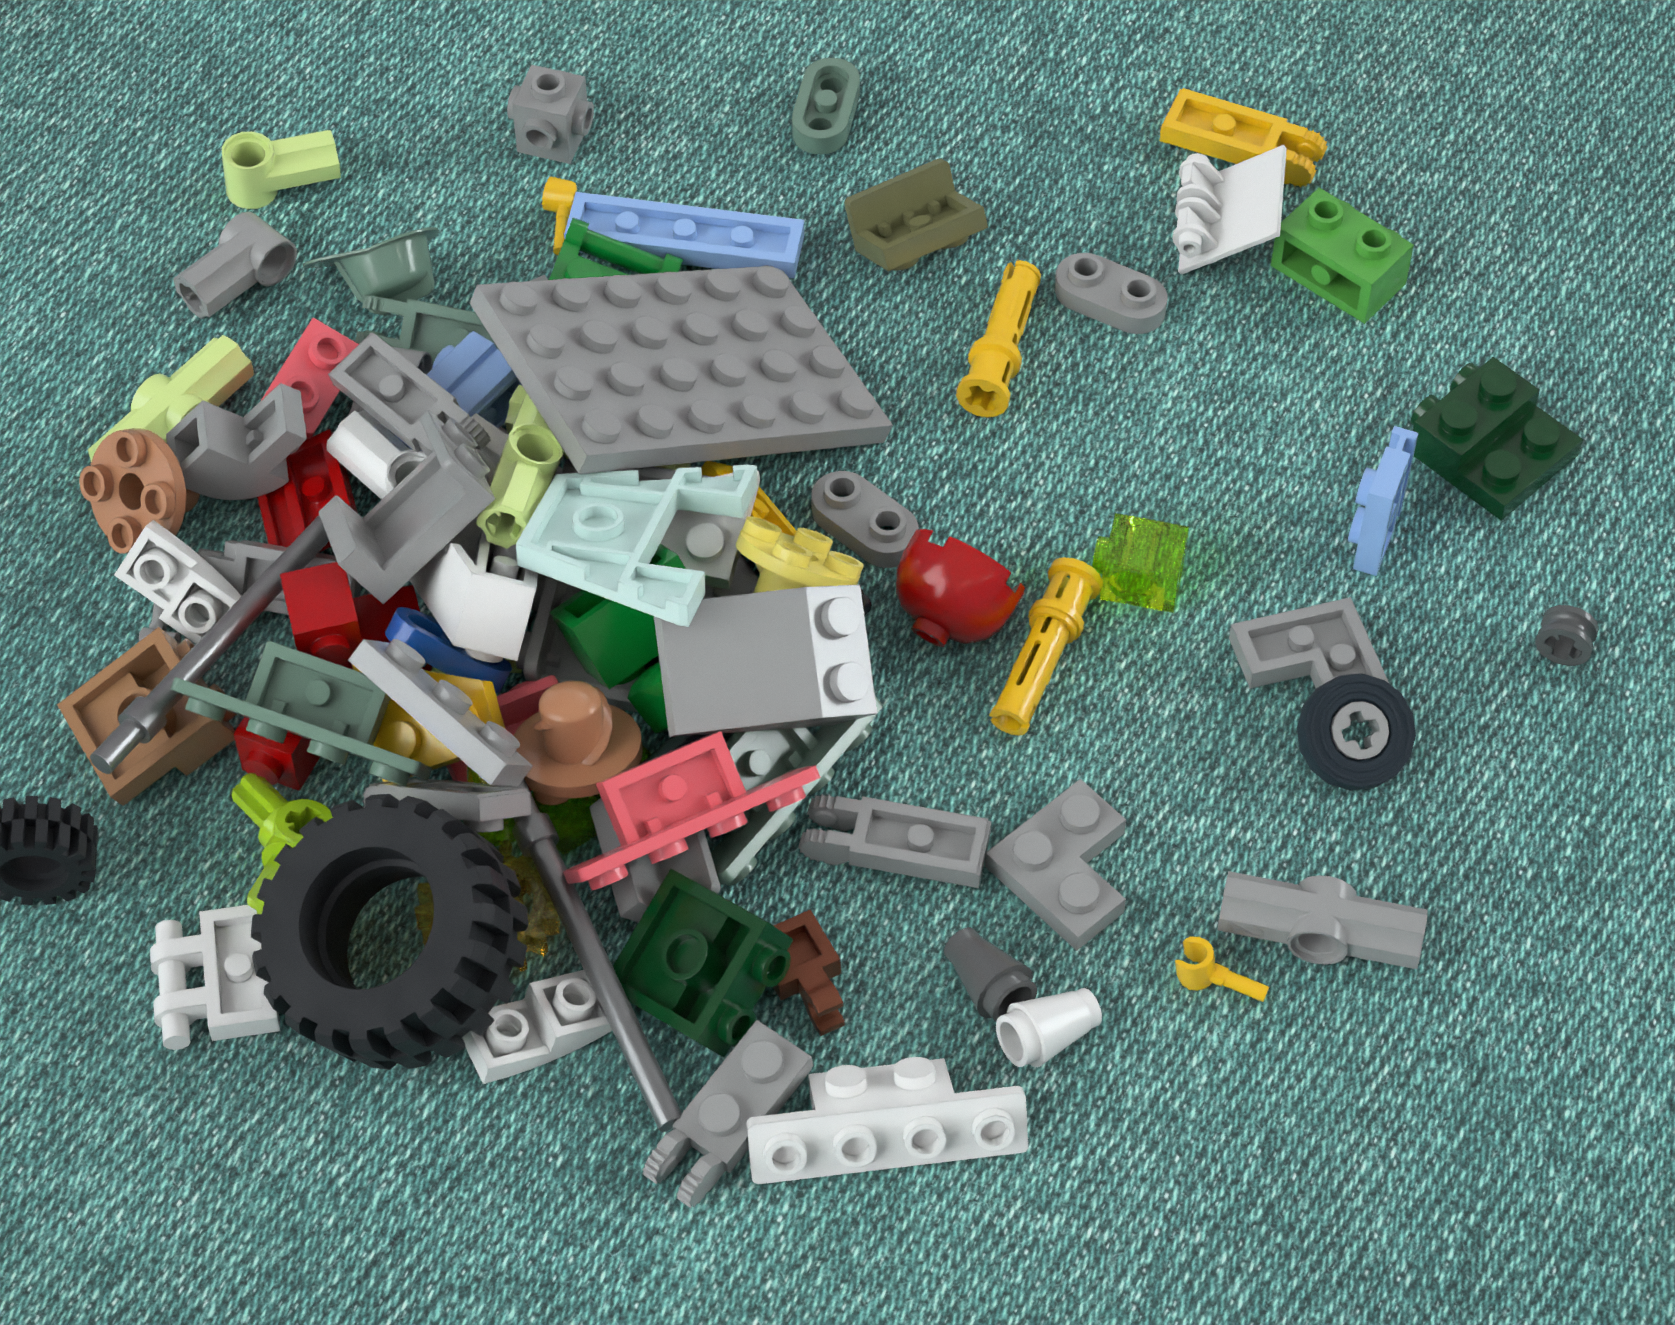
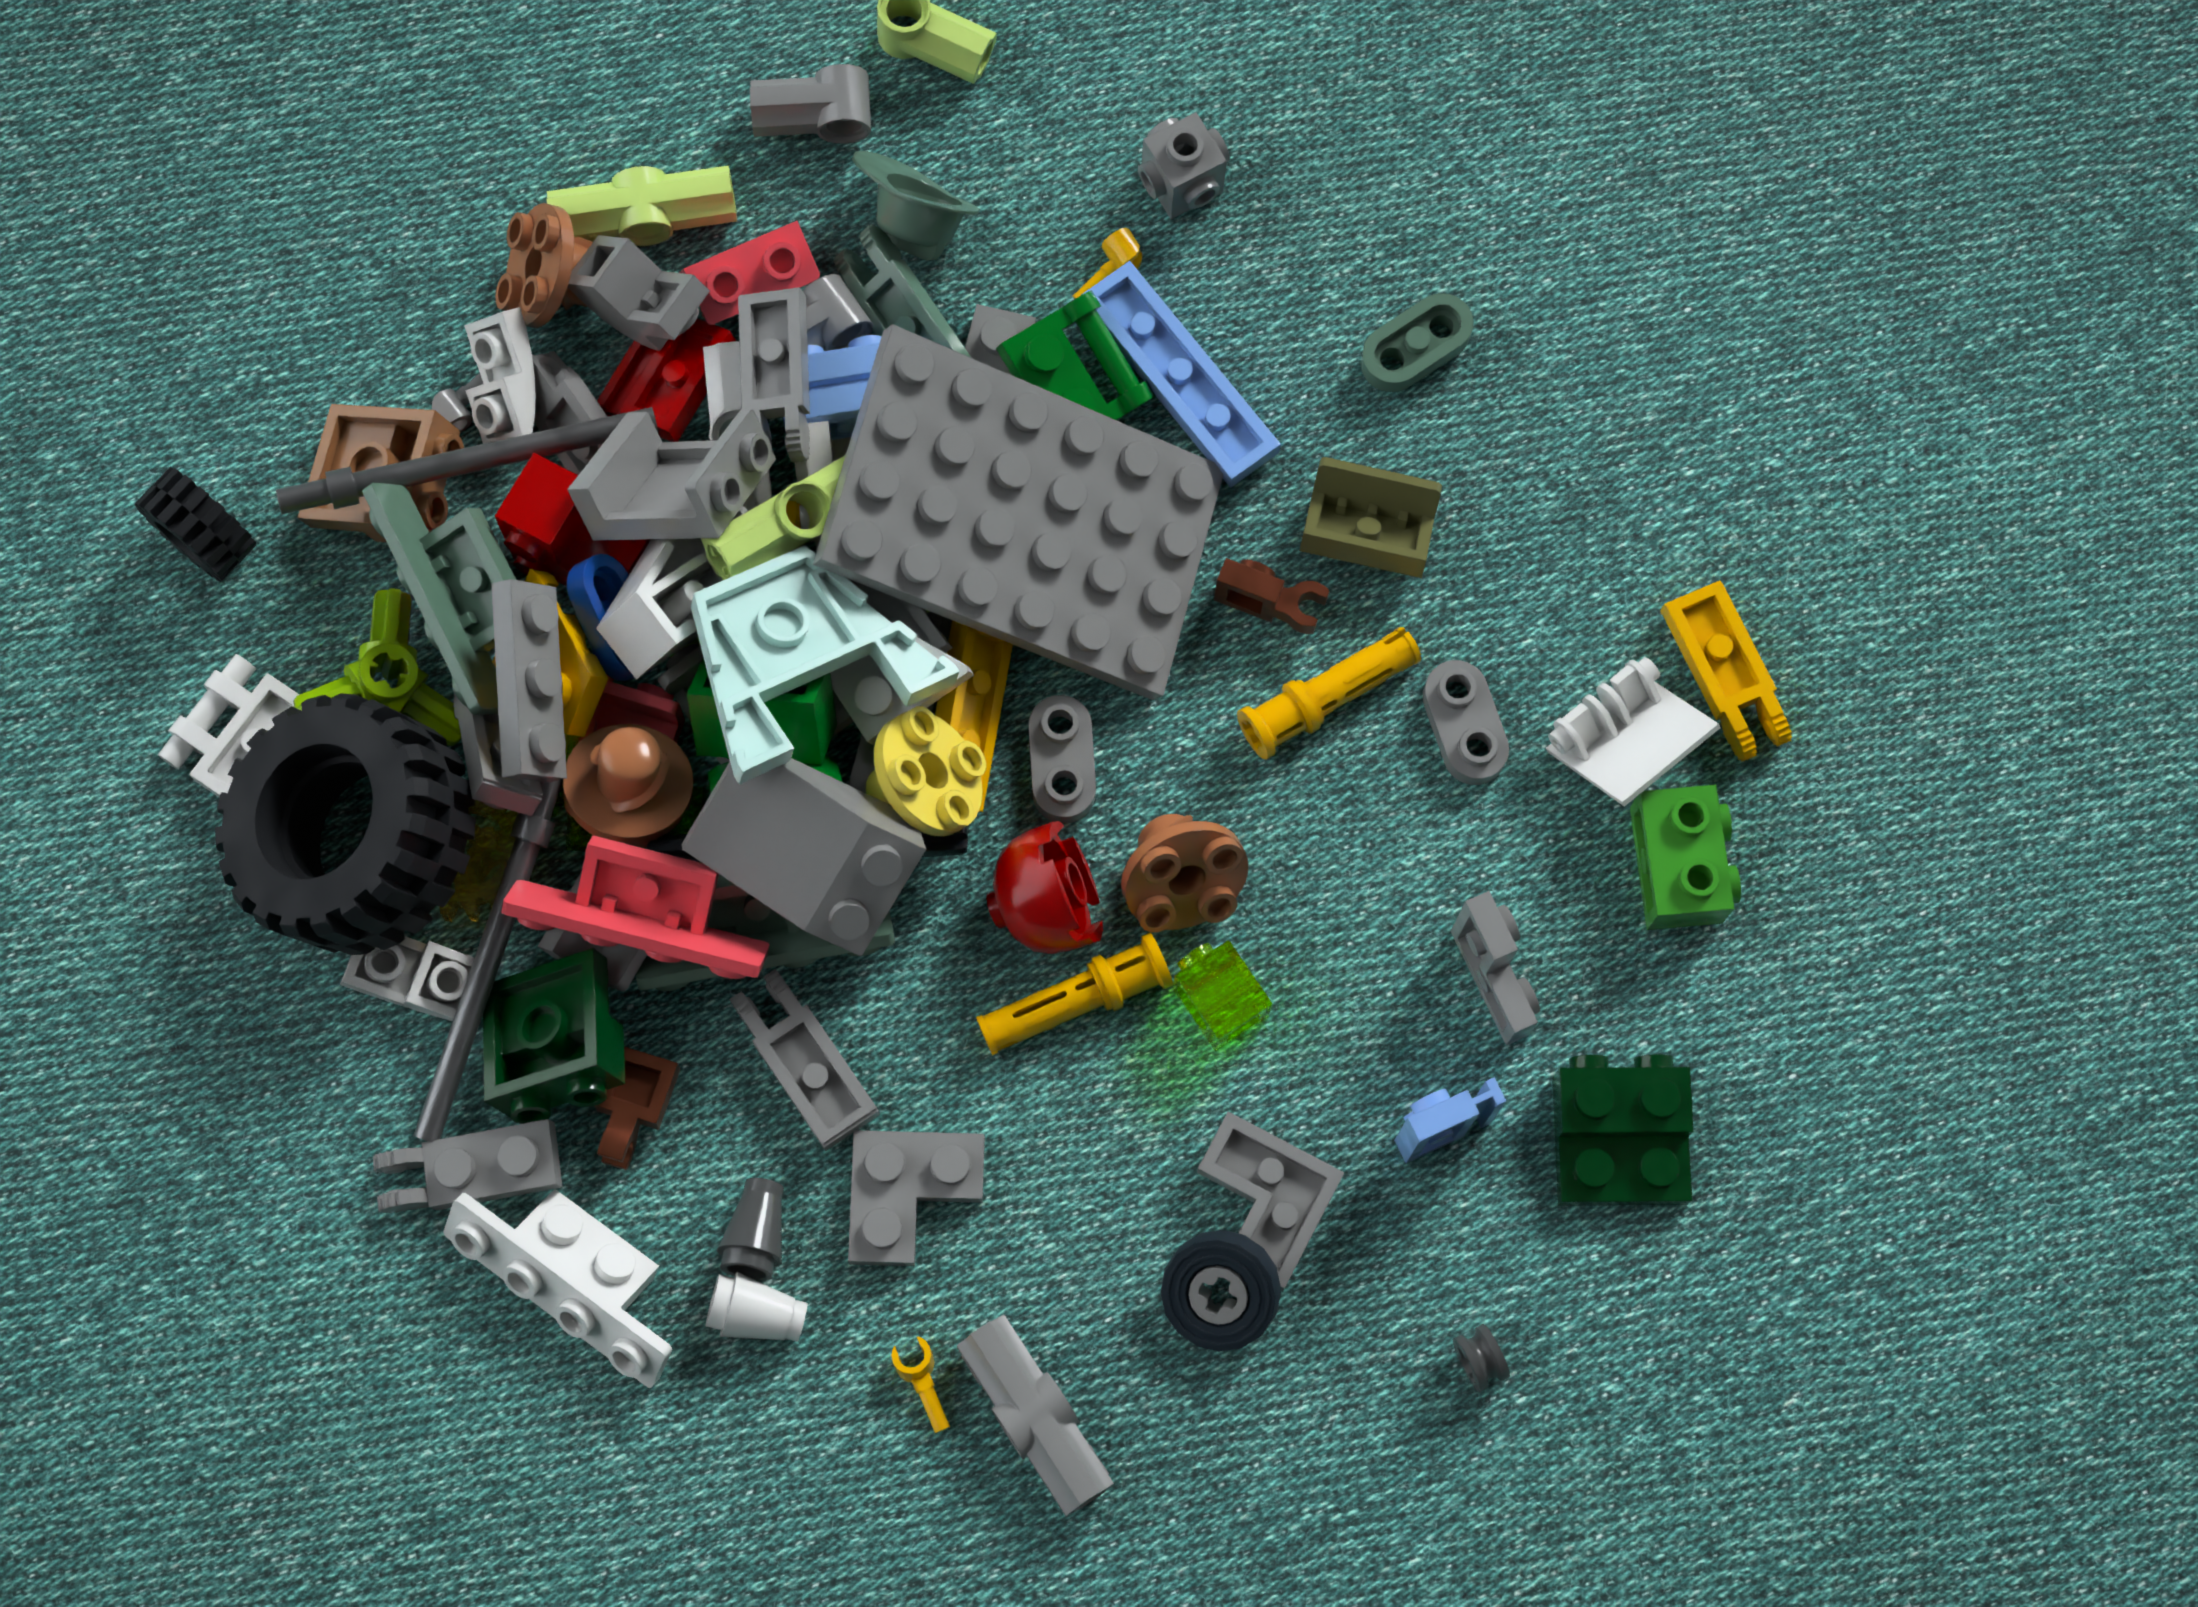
camera: 40 degrees right, 20 degrees up
none -> nougat plate [1121,814,1248,933]
none -> copper plate [1214,558,1329,634]
none -> light grey plate [1450,891,1540,1046]

